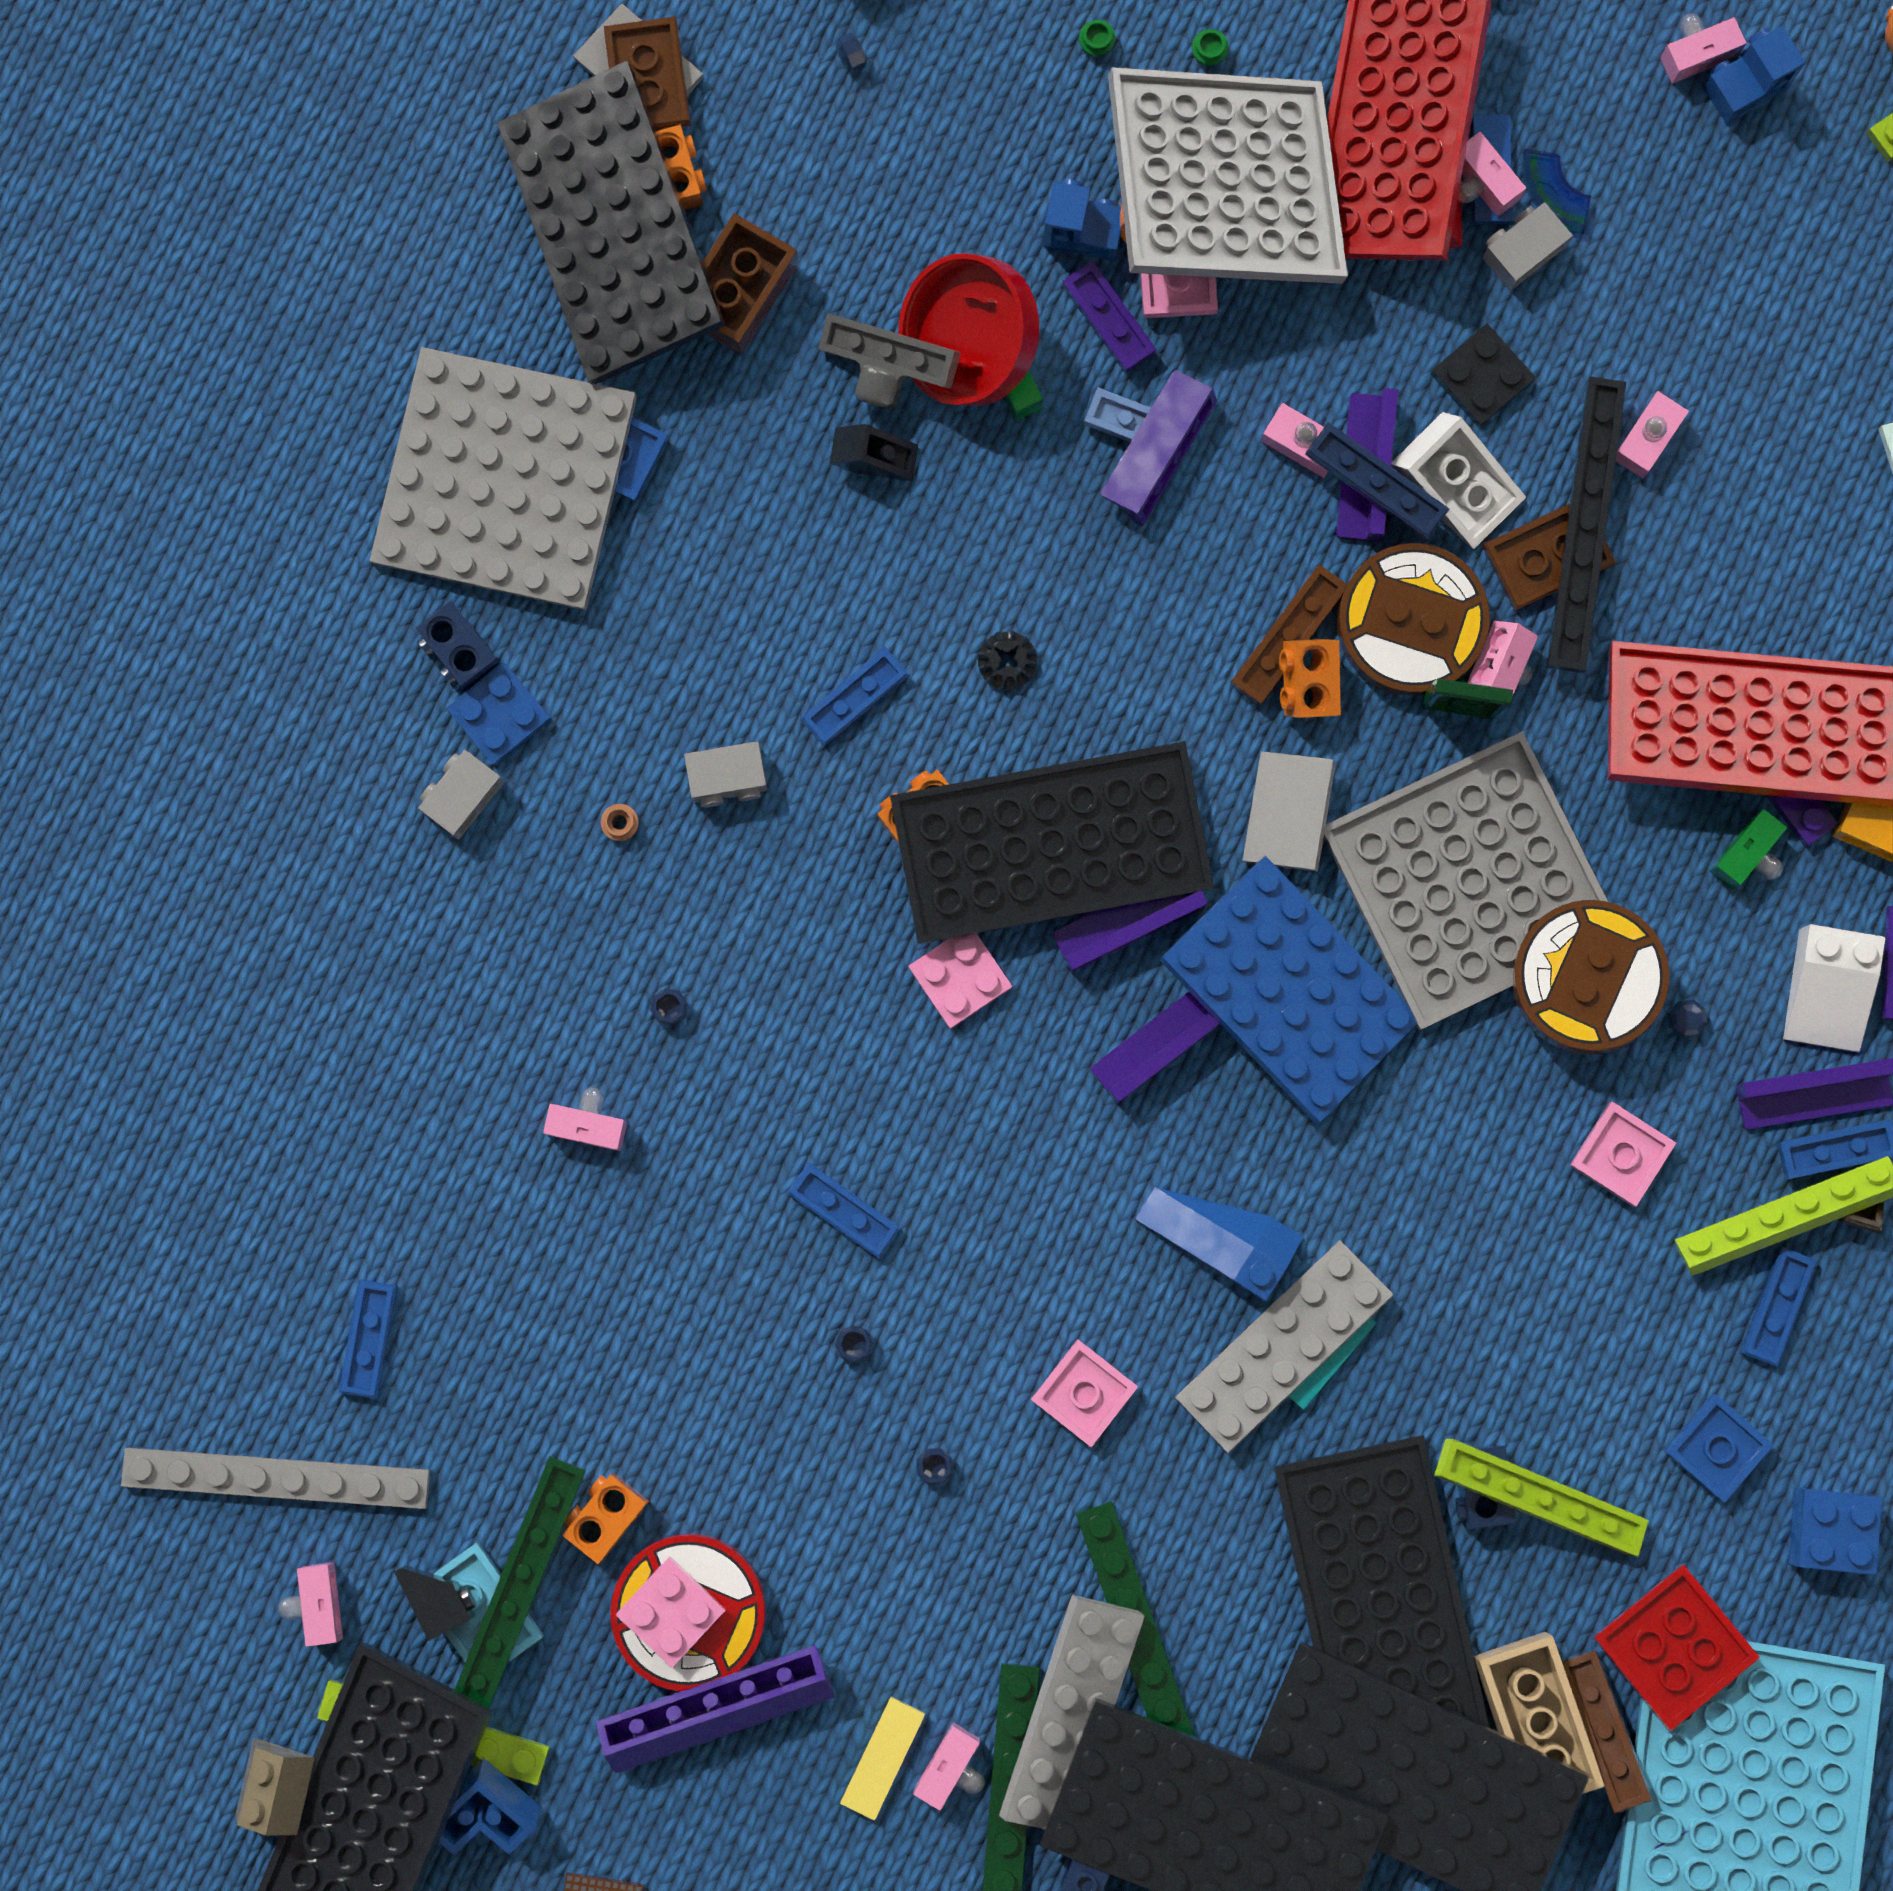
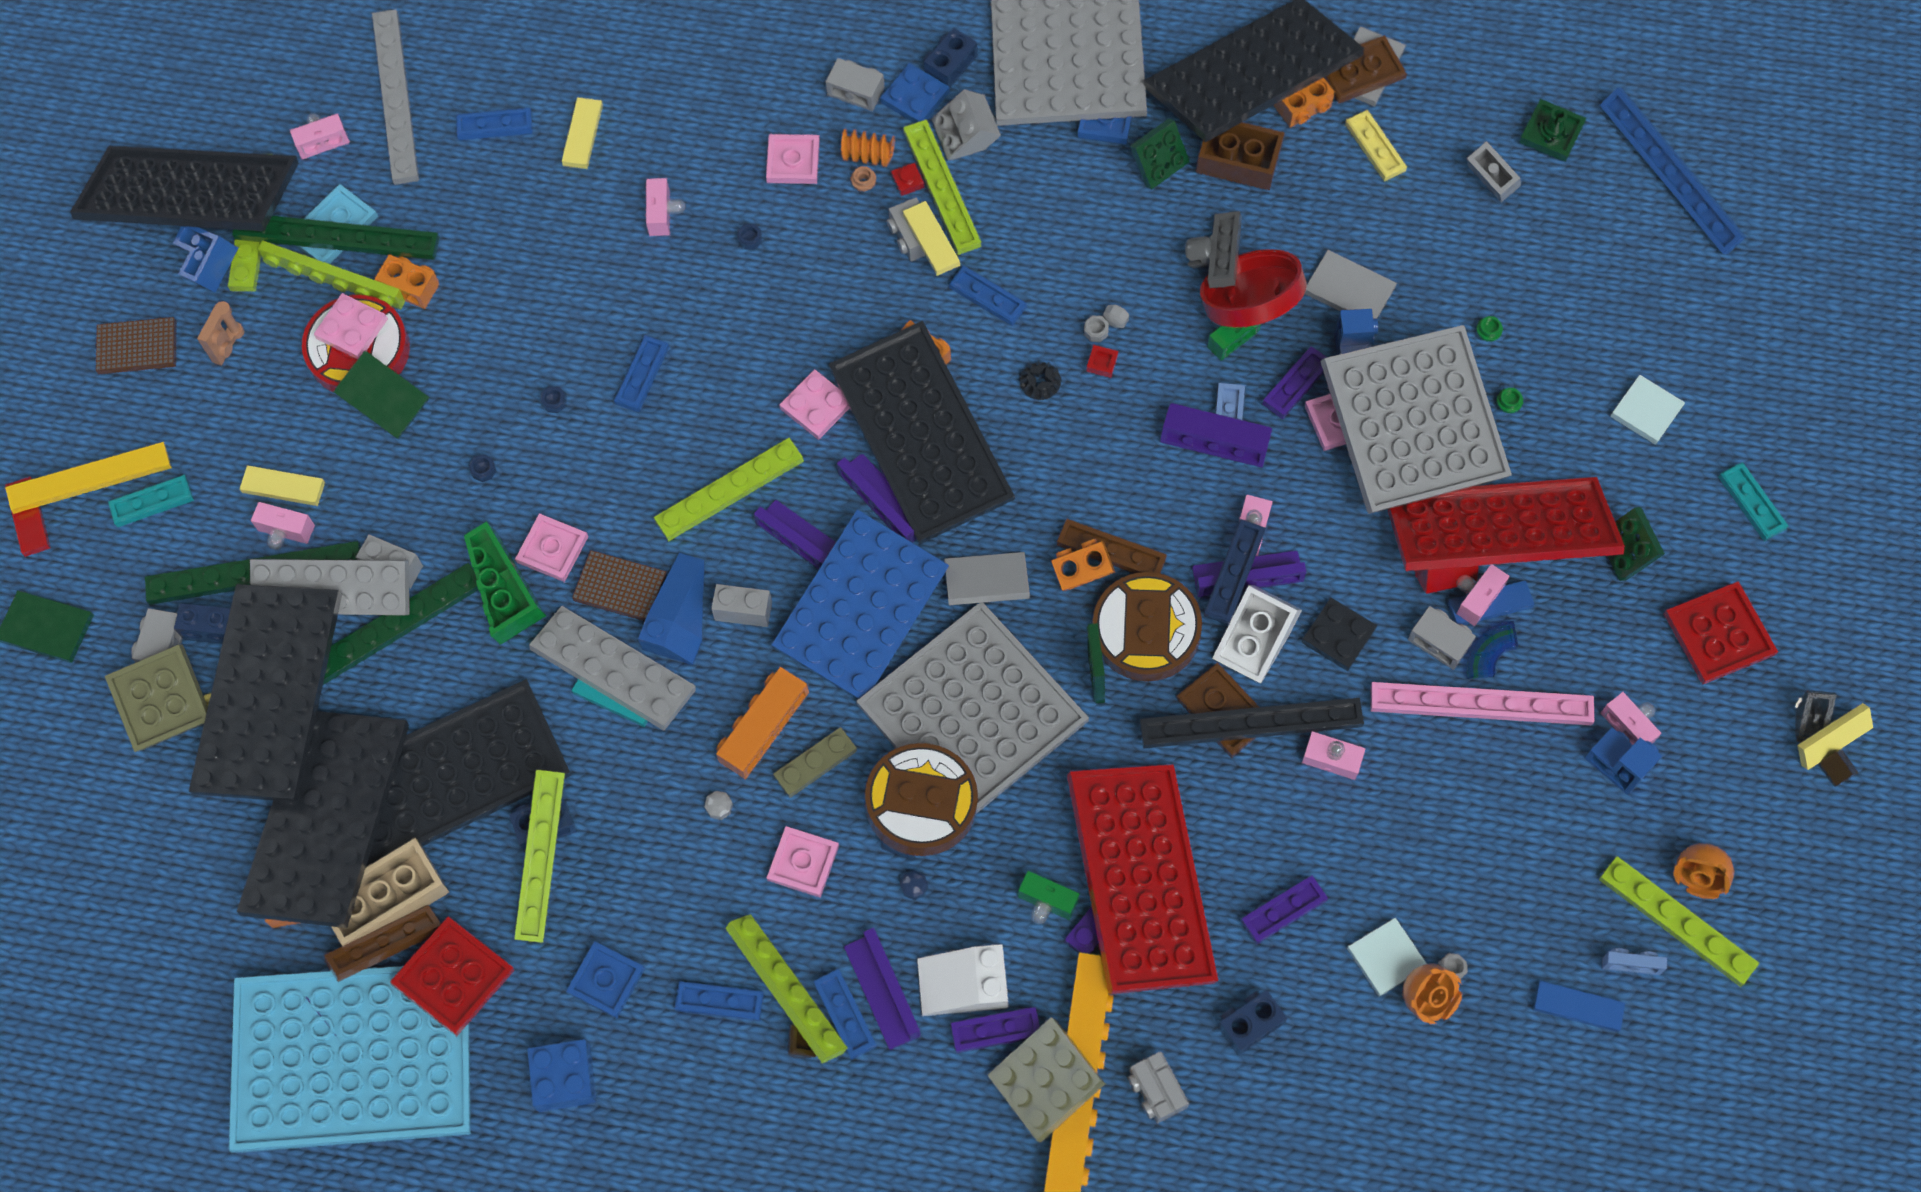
camera: 75 degrees right, 15 degrees down
dark tan slope [235,1738,315,1836] -> none
black slope [394,1565,477,1641] -> none
dark purple brick [596,1645,835,1774] -> none
black slope [830,424,918,481] -> none
dark blue tile [837,33,867,73] -> none
bright pink piece [1467,621,1538,696] -> none
none -> nougat plate [197,301,244,365]
none -> lime plate [258,240,405,310]
none -> dark green tile [333,350,430,440]
none -> light grey brick [356,535,423,589]
none -> green wedge [464,521,546,645]
none -> light yellow tile [562,98,603,169]
none -> reddish brown tile [572,550,667,621]
none -> lime plate [654,438,804,542]
none -> light grey tile [704,791,733,820]
none -> light grey brick [712,584,772,627]
none -> orange brick [716,667,809,780]
none -> bright pink plate [766,134,820,184]
none -> olive plate [773,727,857,798]
none -> orange piece [841,128,895,167]
none -> red plate [891,163,924,196]
none -> lime plate [903,119,981,255]
none -> light yellow tile [903,201,960,276]
none -> light grey slope [931,89,1001,160]
none -> light grey tile [1084,315,1109,342]
none -> red plate [1086,345,1119,378]
none -> light grey tile [1103,305,1129,328]
none -> dark green plate [1130,118,1190,190]
none -> dark purple plate [1241,875,1328,945]
none -> light grey tile [1305,250,1397,319]
none -> light yellow tile [1345,110,1407,182]
none -> bright pink plate [1370,682,1594,725]

